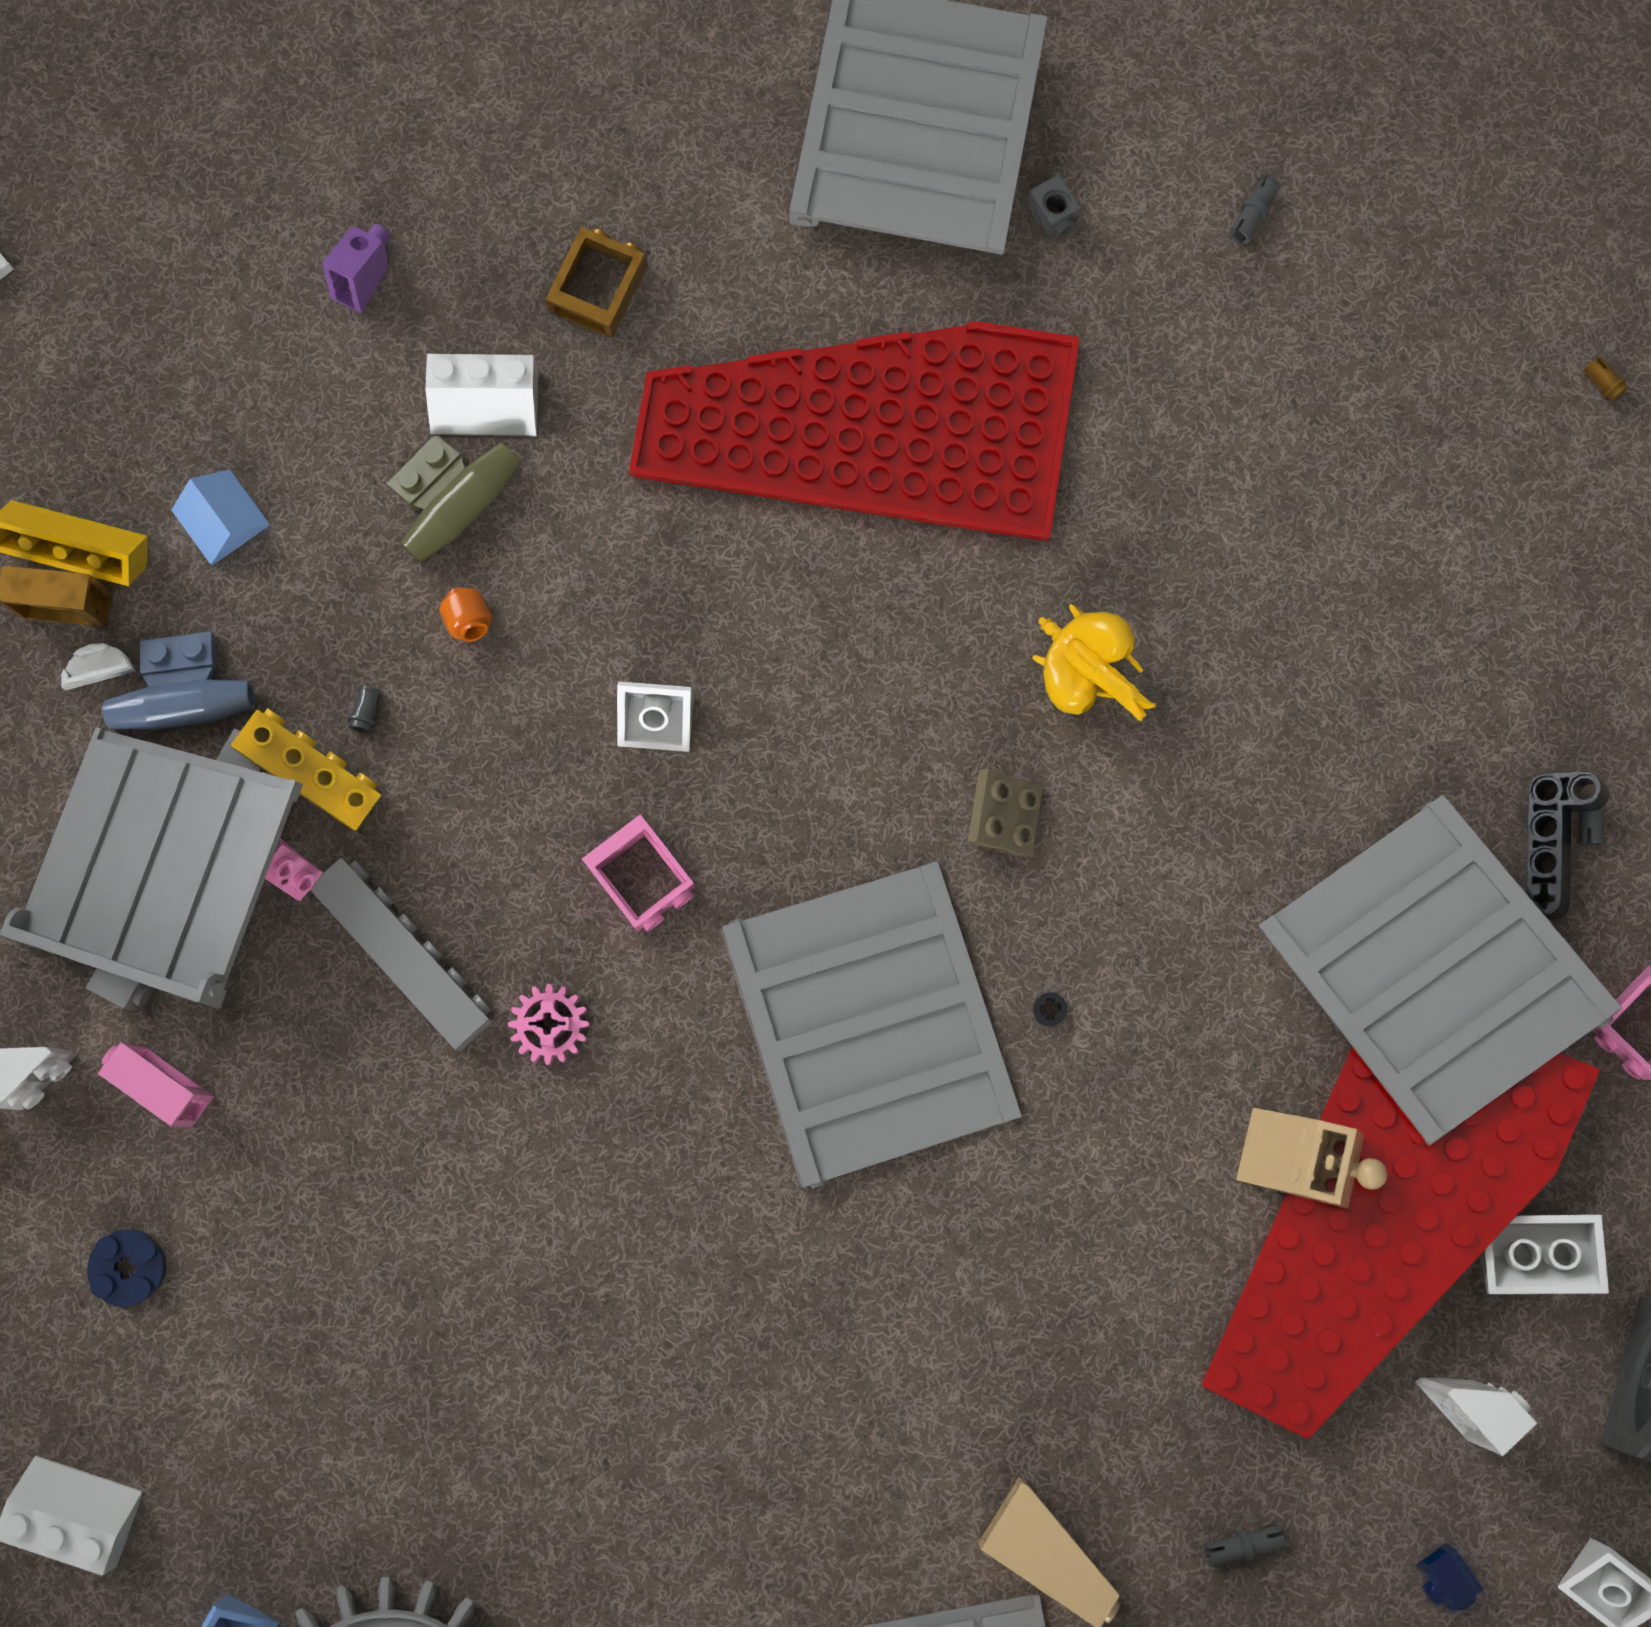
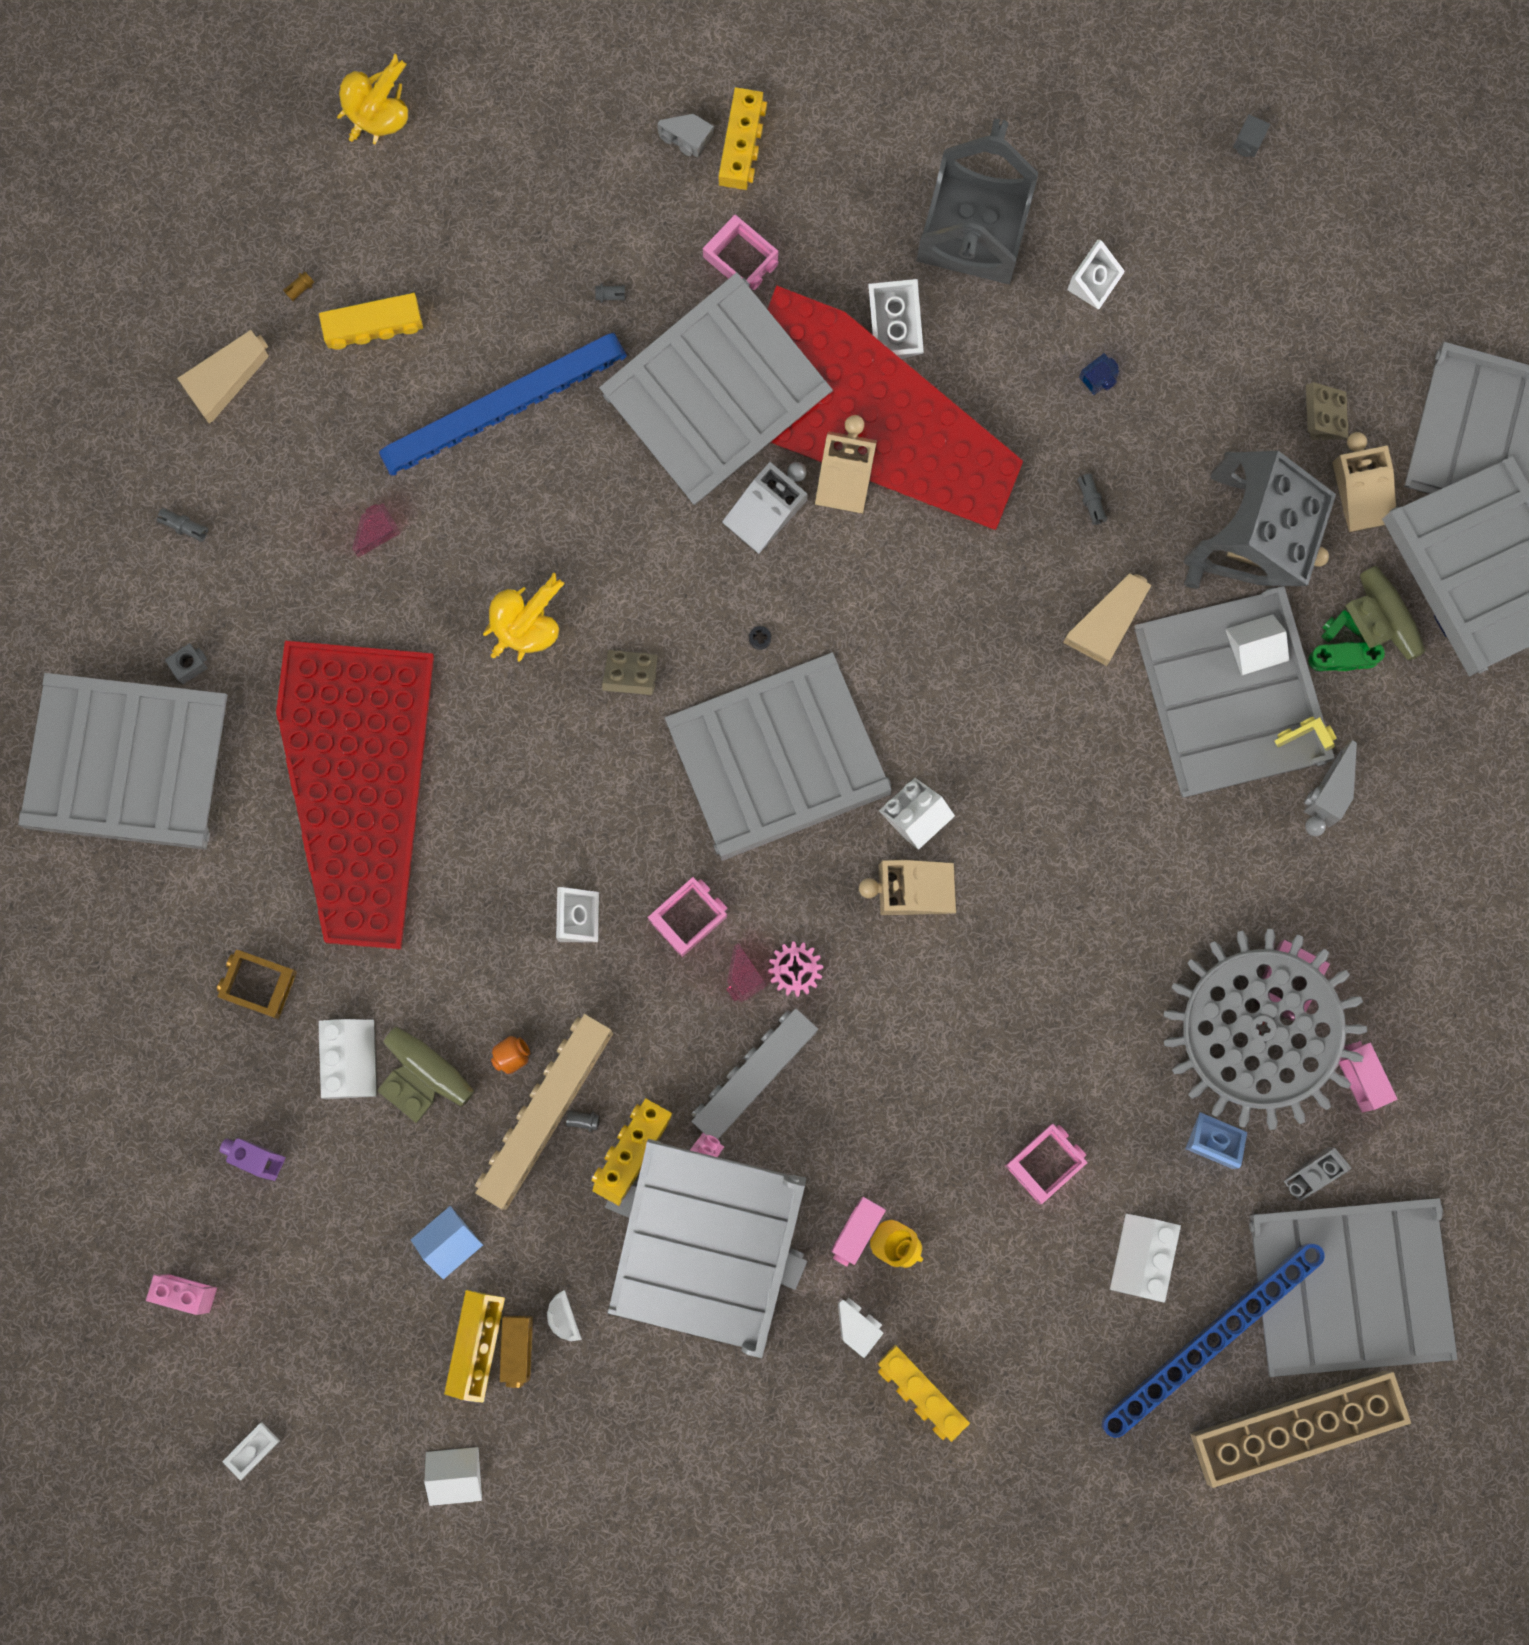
camera: 95 degrees left, 0 degrees up
dark blue plate [87,1229,166,1307] -> none
sand blue plate [102,631,256,730] -> none
white slope [1415,1377,1537,1456] -> none
black beam [1527,772,1610,920] -> none
none -> bright pink window [146,1274,217,1315]
none -> tan slope [177,330,269,423]
none -> yellow brick [319,293,424,350]
none -> clear pink slope [352,503,401,558]
none -> blue beam [379,333,627,476]
none -> tan brick [475,1014,613,1210]
none -> light grey slope [722,462,807,554]
none -> clear pink slope [726,943,767,1004]
none -> tan slope [859,860,956,915]
none -> yellow piece [870,1220,923,1268]
none -> white slope [879,778,955,850]
none -> bright pink window [1005,1124,1087,1204]

